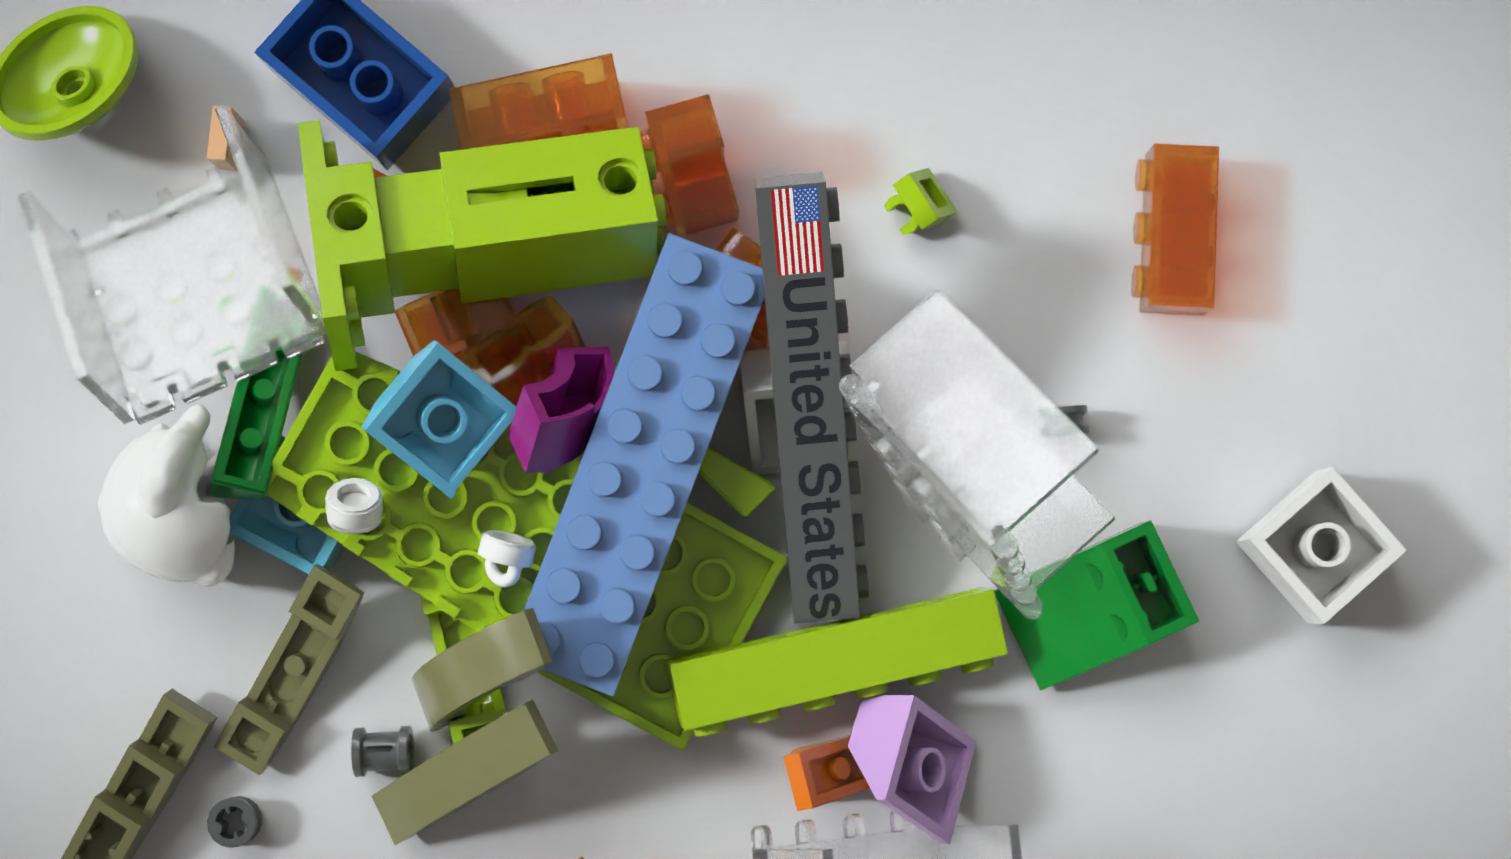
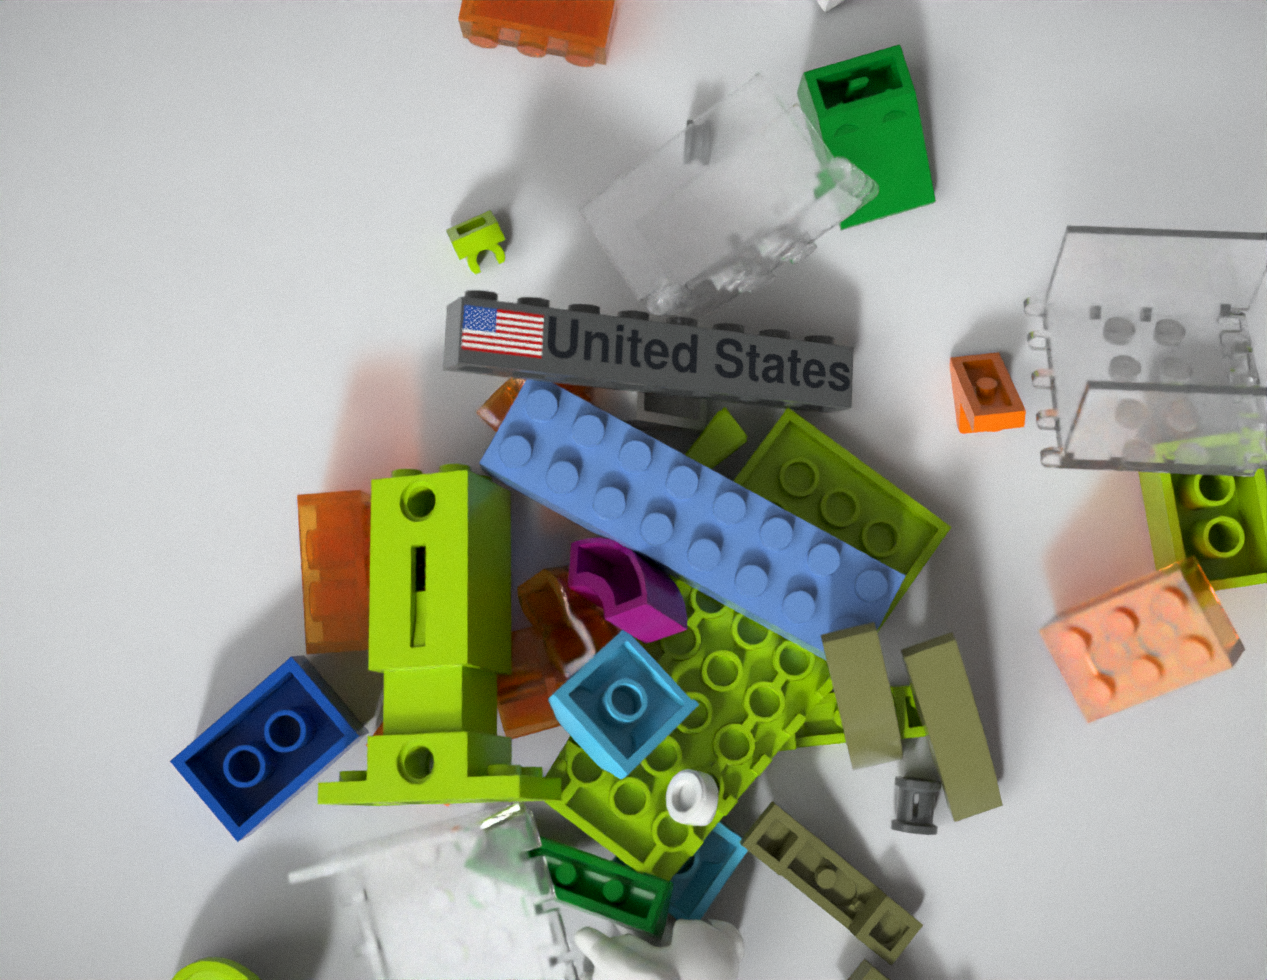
camera: 90 degrees left, 0 degrees up
light nougat tile [206,105,246,171] -> none
dark grey bush [207,796,262,848] -> none
white tile [478,530,536,588] -> none
clear orange brick [640,94,739,237] -> none
lime brick [666,587,1008,737] -> none
lavender slope [848,695,976,844] -> none

